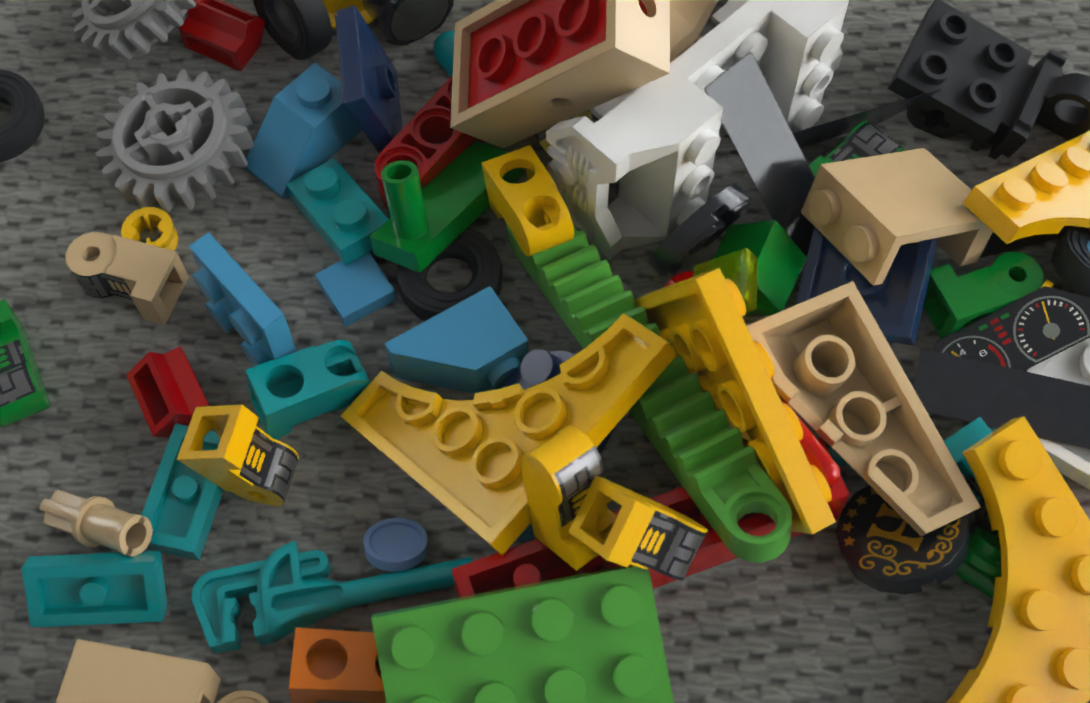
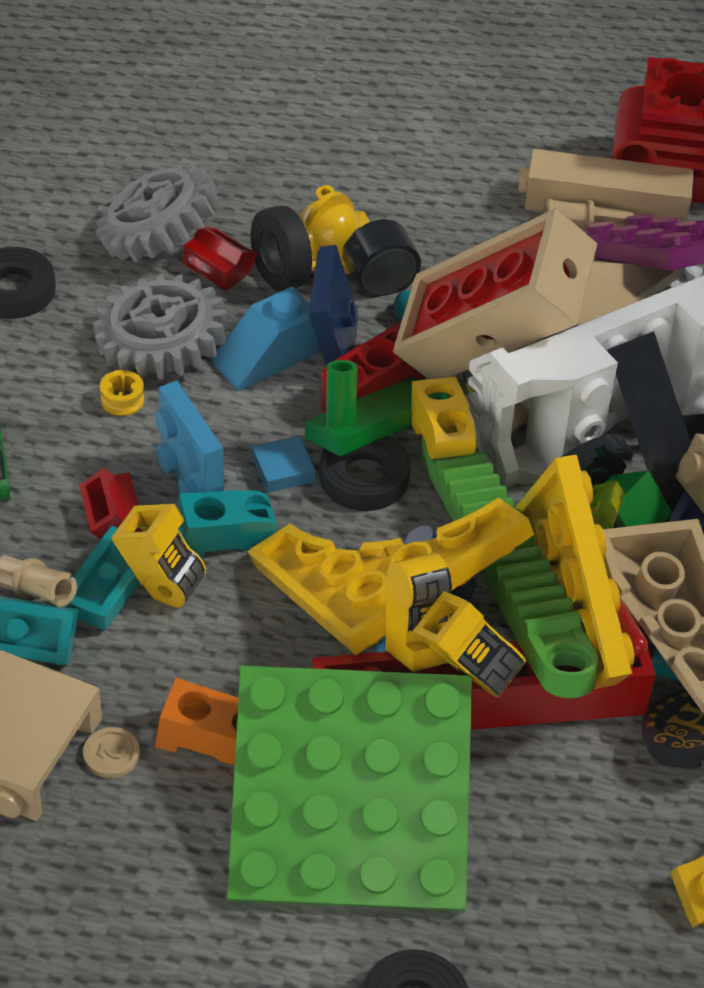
camera: 10 degrees right, 15 degrees down
tan leg [65,232,189,325] -> none
teal piece [191,541,472,654] -> none
teal plate [285,158,388,266] -> none
medium blue piece [363,518,428,572] -> none
dark azure slope [384,286,529,394] -> none

